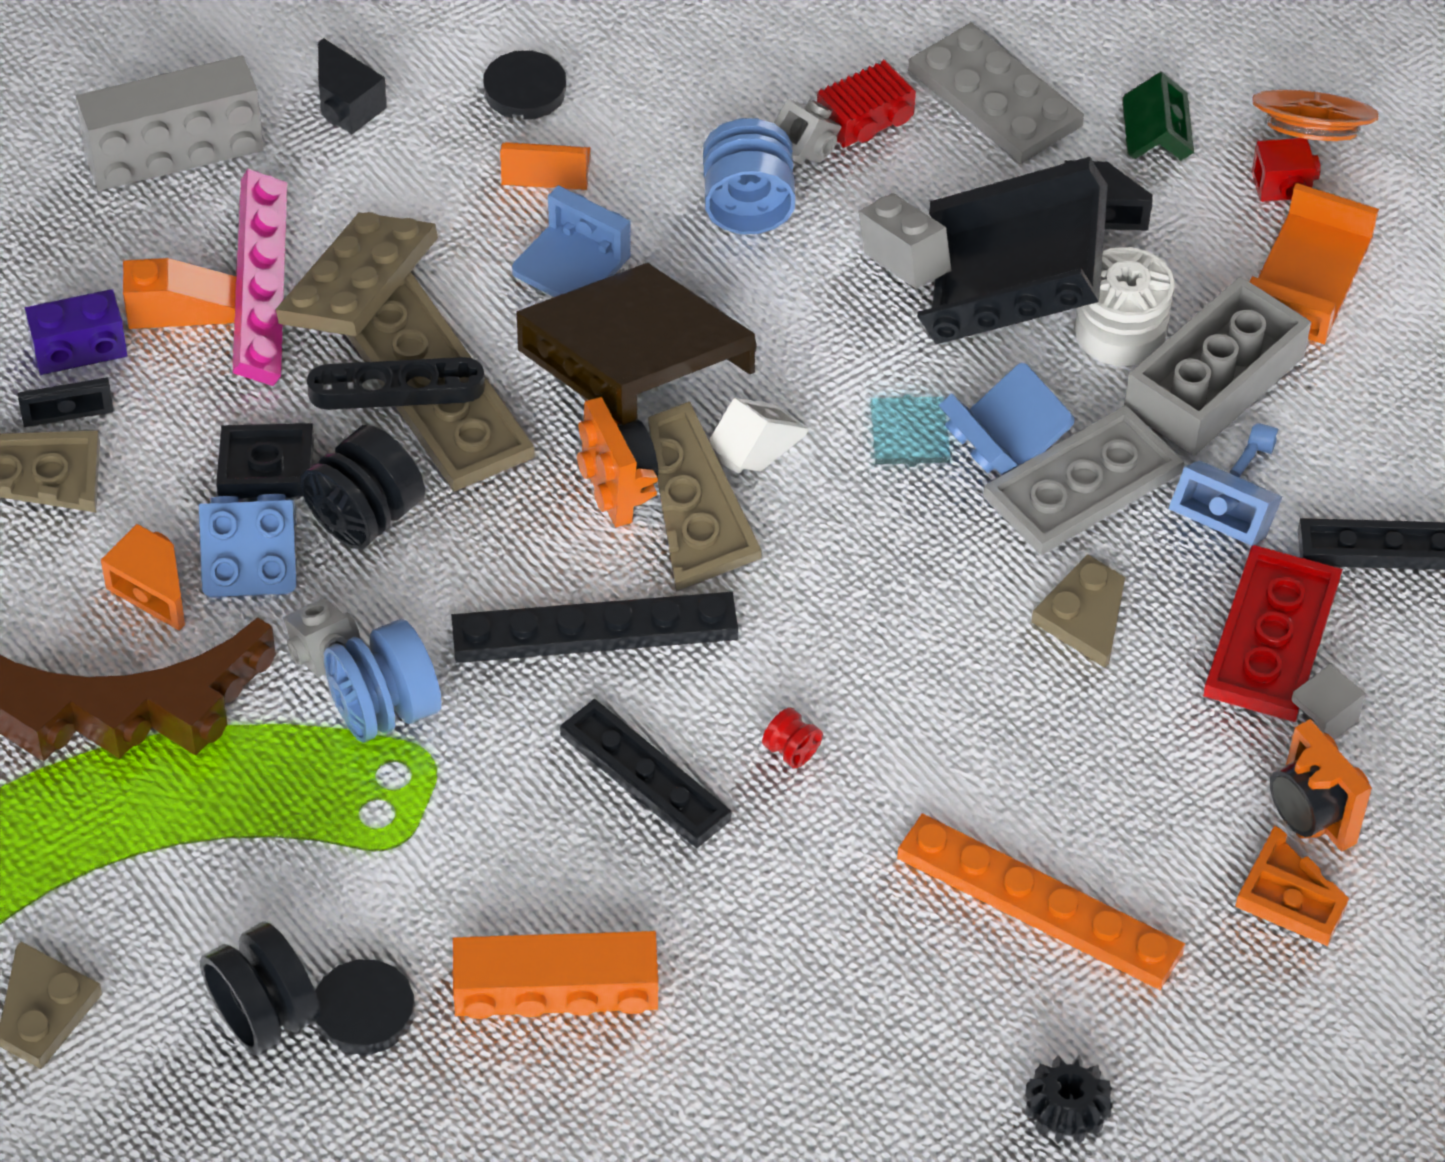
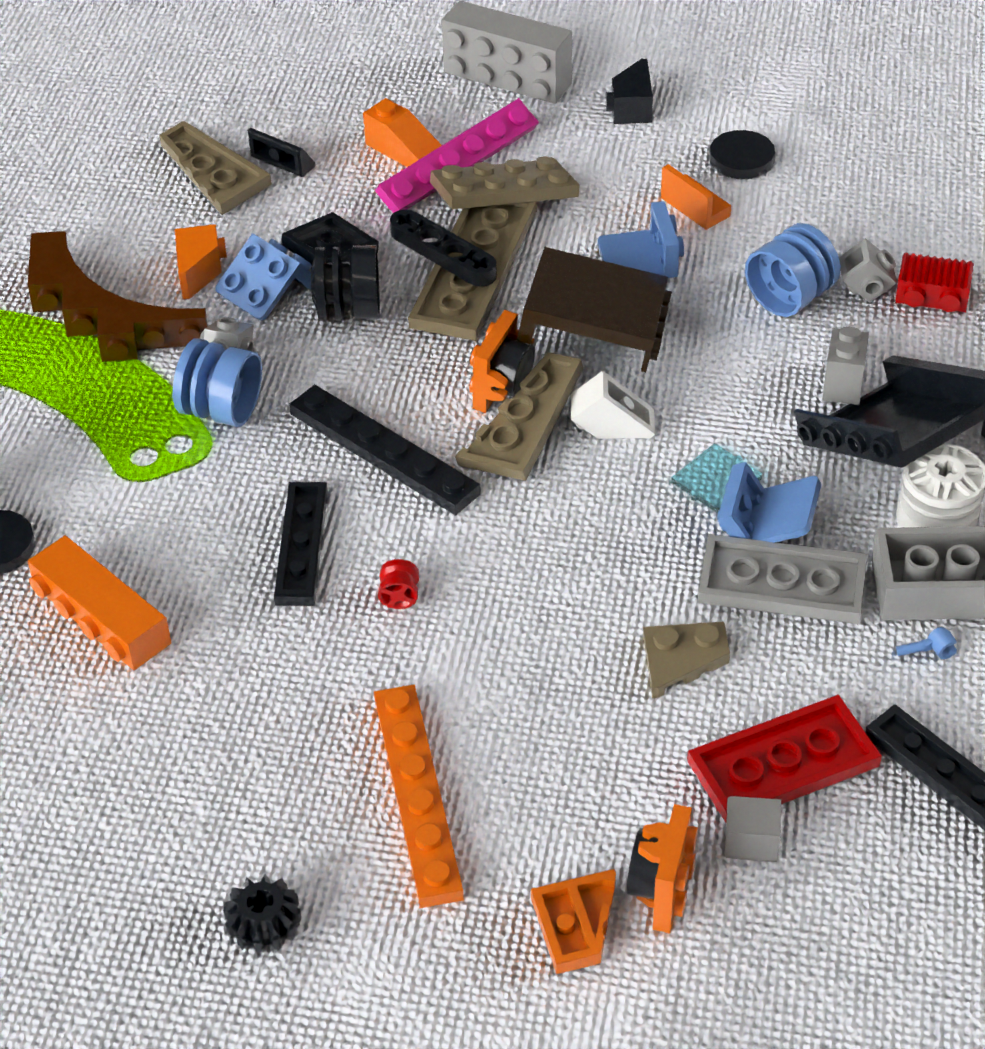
camera: 50 degrees right, 5 degrees down
dark purple brick [24,289,128,376] -> none
medium blue brick [1168,460,1283,546] -> none

